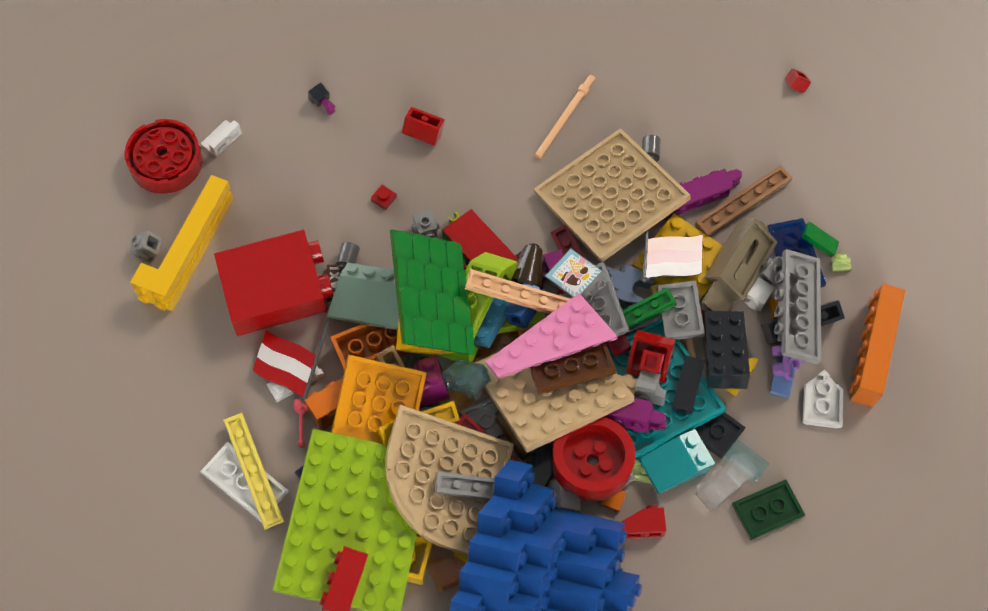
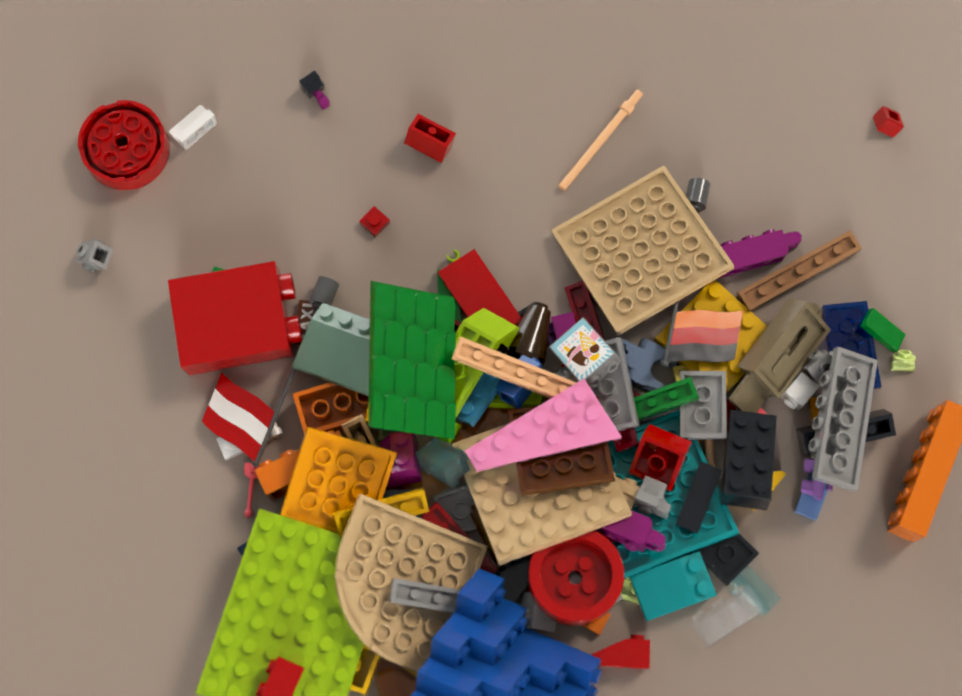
camera: 10 degrees right, 10 degrees up
yellow brick [130,175,234,312] -> none
white tile [200,442,289,523] -> none
light yellow tile [223,413,284,529] -> none
light grey brick [411,209,440,238] -> none
red plate [639,350,664,374] -> none
dark green tile [732,479,805,541] -> none
white tile [802,369,843,428] -> none

